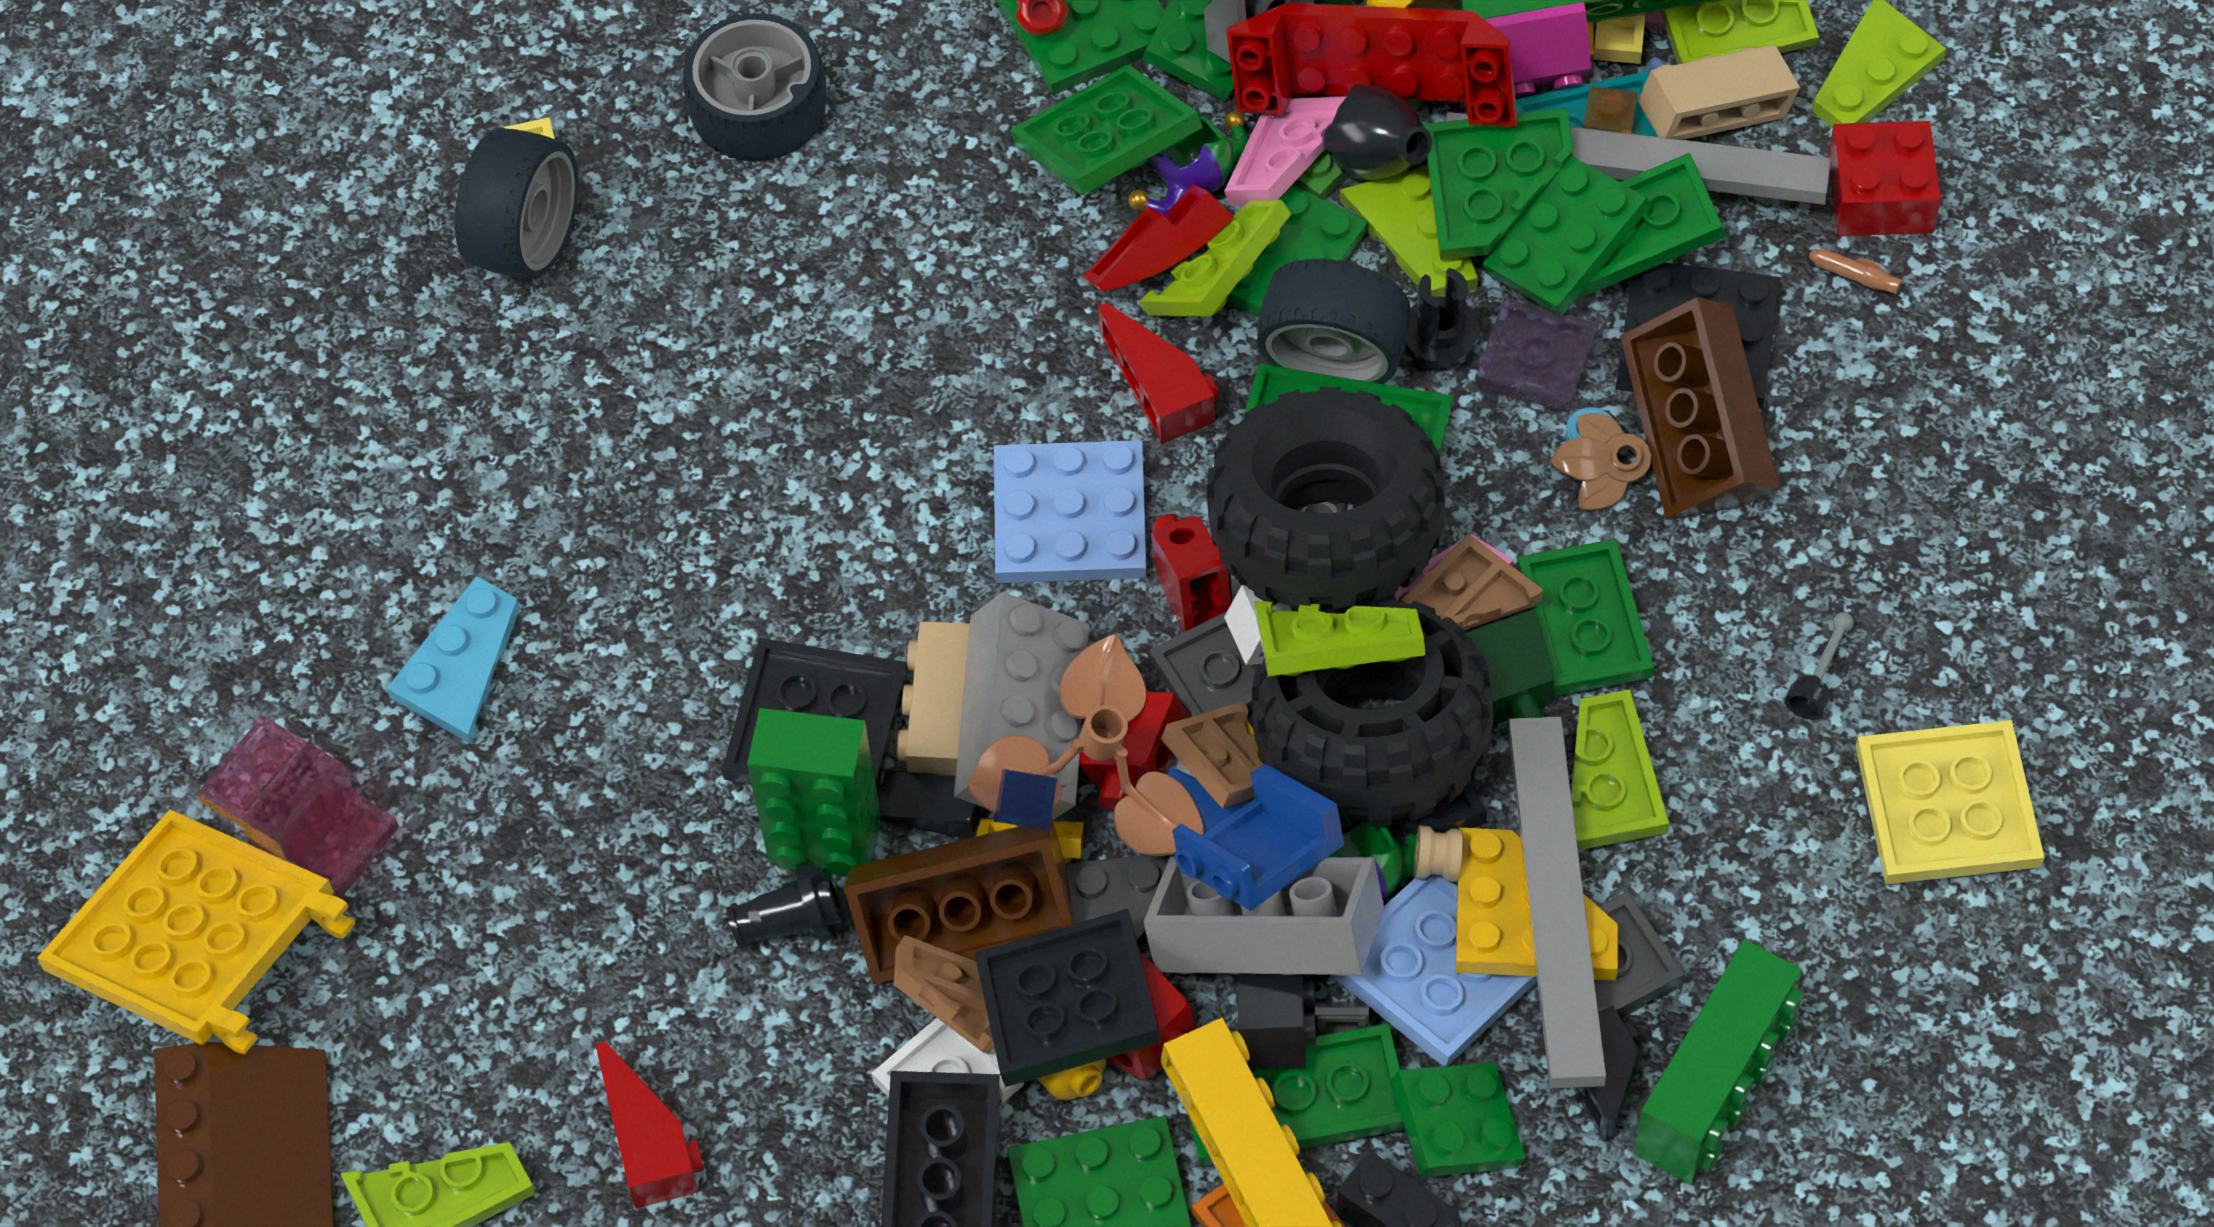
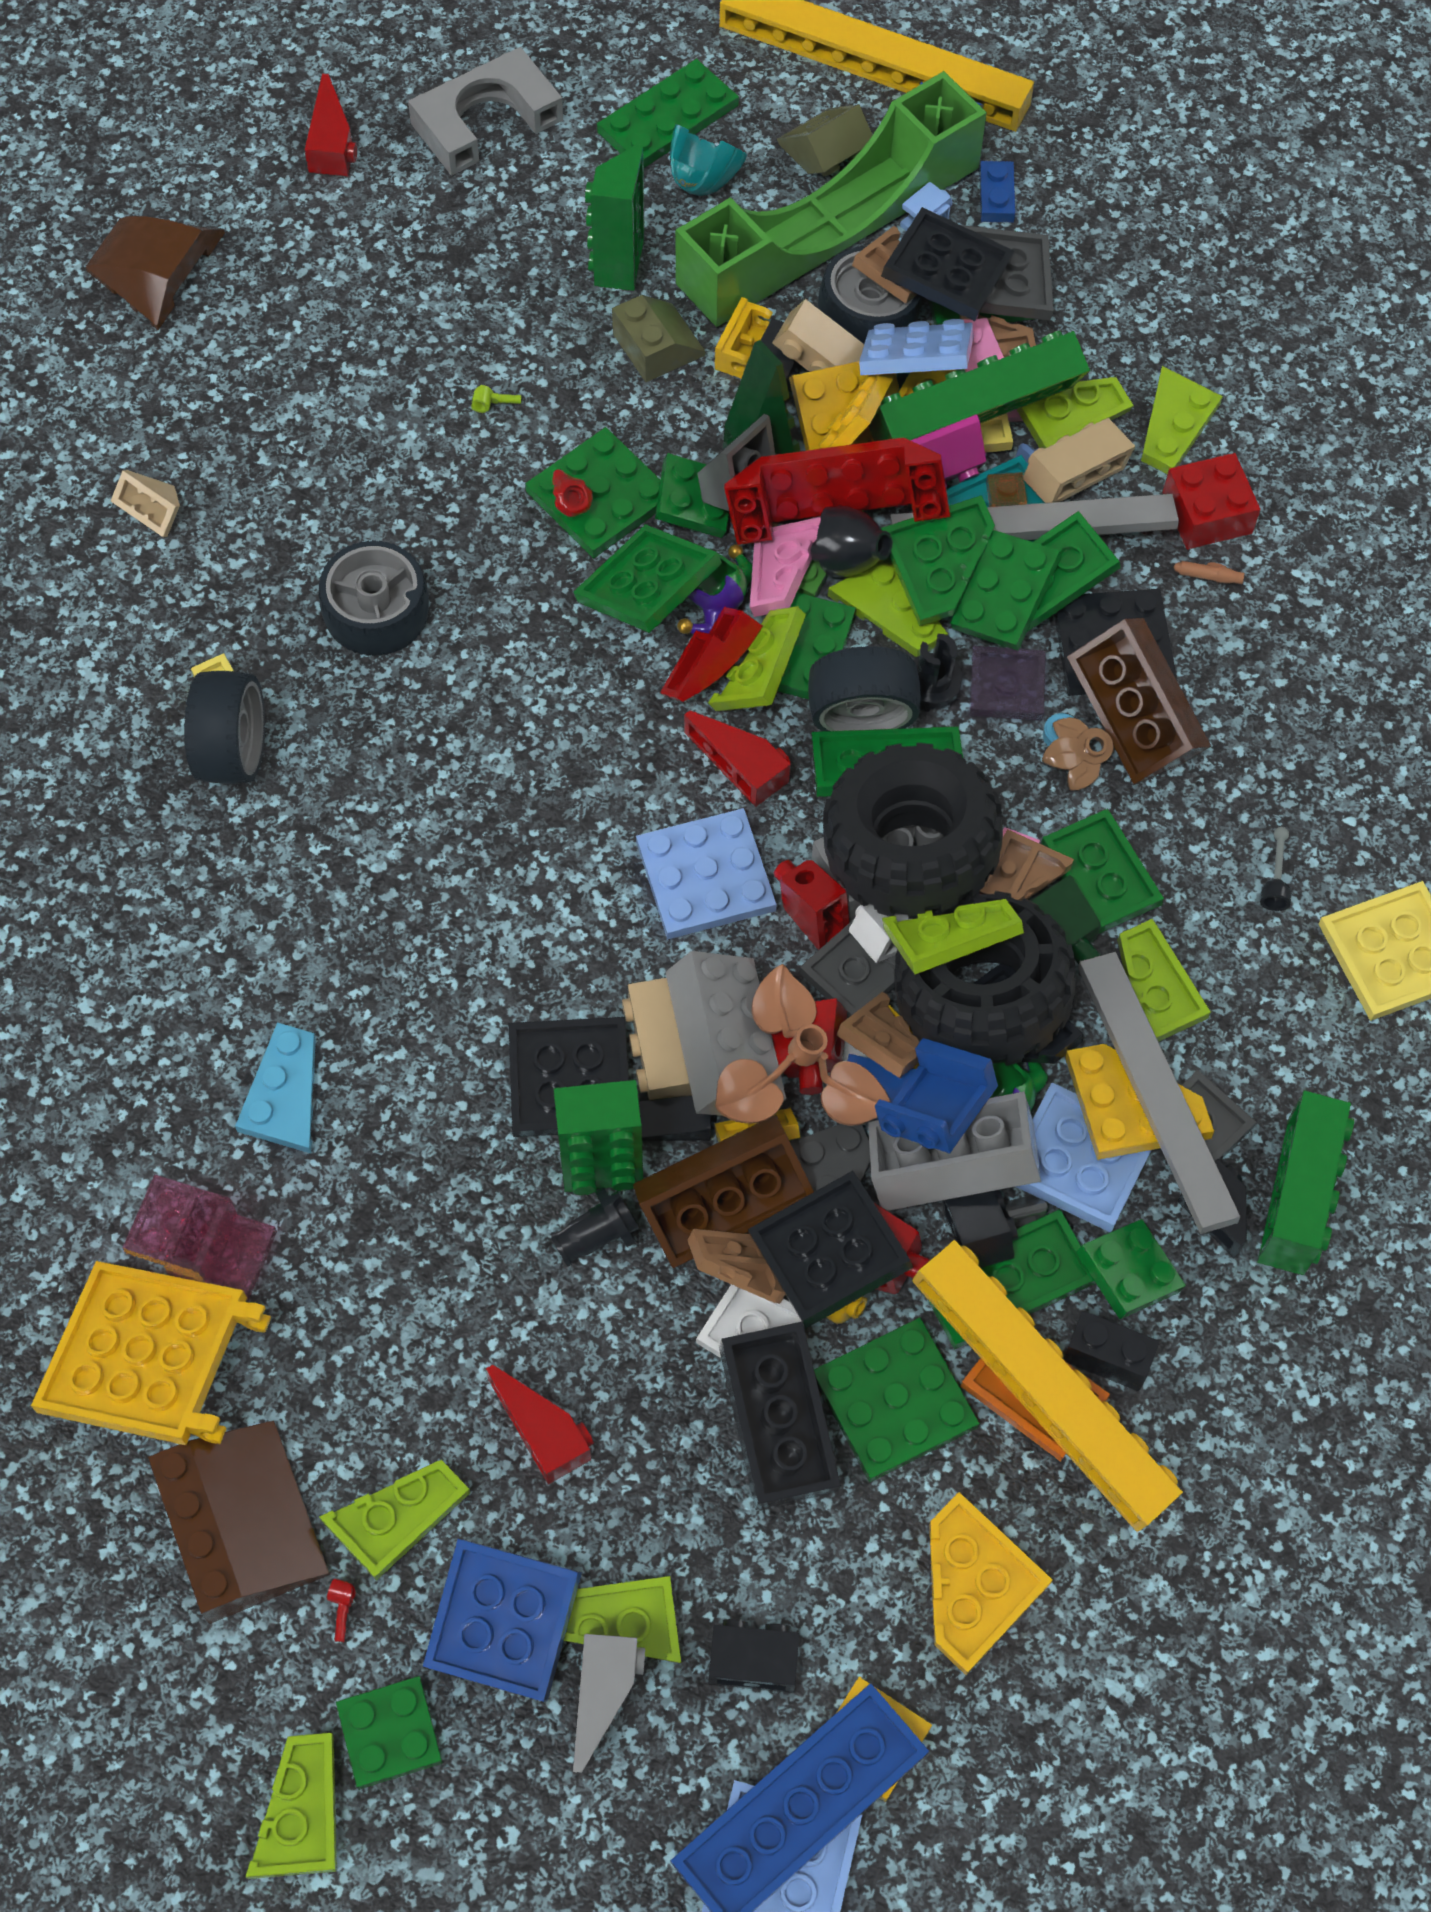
camera: 20 degrees left, 5 degrees up
clear blue tile [994,769,1058,831] -> none
tan wheel [1414,825,1463,882] -> none

